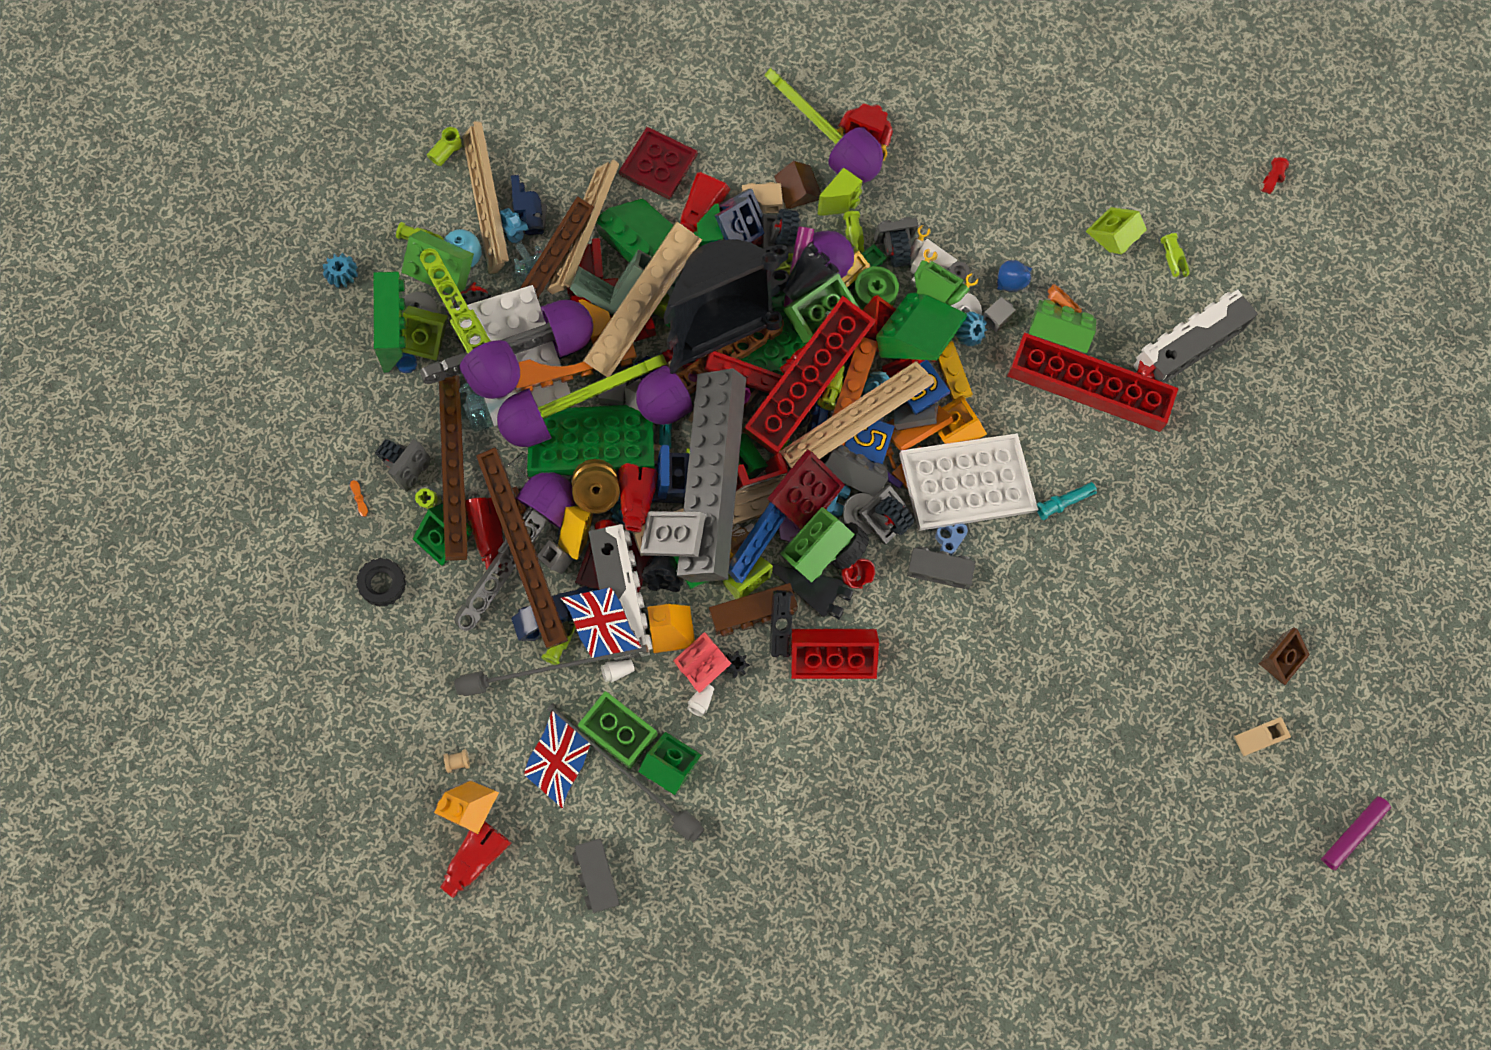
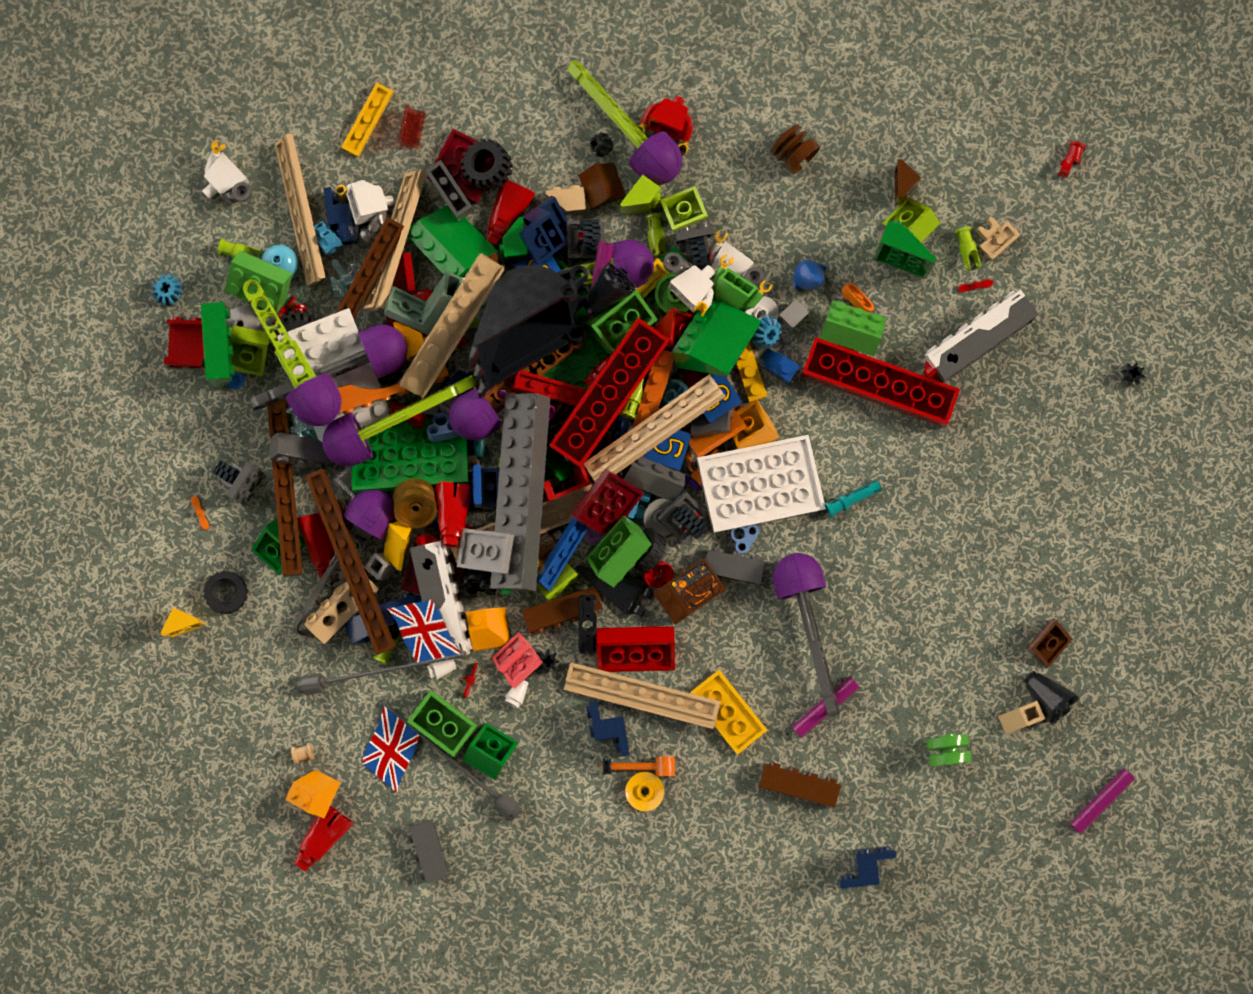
camera: 10 degrees right, 10 degrees up
lime piece [415,488,442,509] -> none
lime piece [427,127,462,167] -> none
none -> yellow slope [161,608,206,638]
none -> red panel [164,317,205,369]
none -> white torso [202,140,252,203]
none -> dark grey brick [270,432,331,471]
none -> tan brick [304,580,379,644]
none -> white torso [337,180,394,247]
none -> yellow plate [341,82,394,158]
none -> red connector [389,400,427,428]
none -> clear red panel [398,105,426,149]
none -> dark grey brick [425,160,474,221]
none -> medium blue piece [427,412,459,442]
none -> black tyre [461,139,513,191]
none -> red piece [463,662,478,698]
none -> tan plate [564,662,721,729]
none -> dark blue bracket [586,701,630,757]
none -> black gear [590,132,613,157]
none -> orange piece [601,756,675,776]
none -> yellow dish [625,772,664,811]
none -> reddish brown slope [653,558,727,625]
none -> lime slope [660,186,708,231]
none -> white torso [663,253,715,316]
none -> yellow plate [690,670,768,755]
none -> blue slope [757,348,800,385]
none -> reddish brown brick [759,762,841,807]
none -> reddish brown wheel [770,124,821,175]
none -> piece [773,553,840,717]
none -> magenta piece [792,676,860,739]
none -> dark blue bracket [837,846,897,889]
none -> green slope [873,220,937,279]
none -> reddish brown slope [894,159,921,206]
none -> bright green wheel [926,734,973,767]
none -> red piece [958,279,993,292]
none -> tan plate [976,217,1020,261]
none -> black cone [1024,671,1080,726]
none -> black gear [1120,362,1145,387]

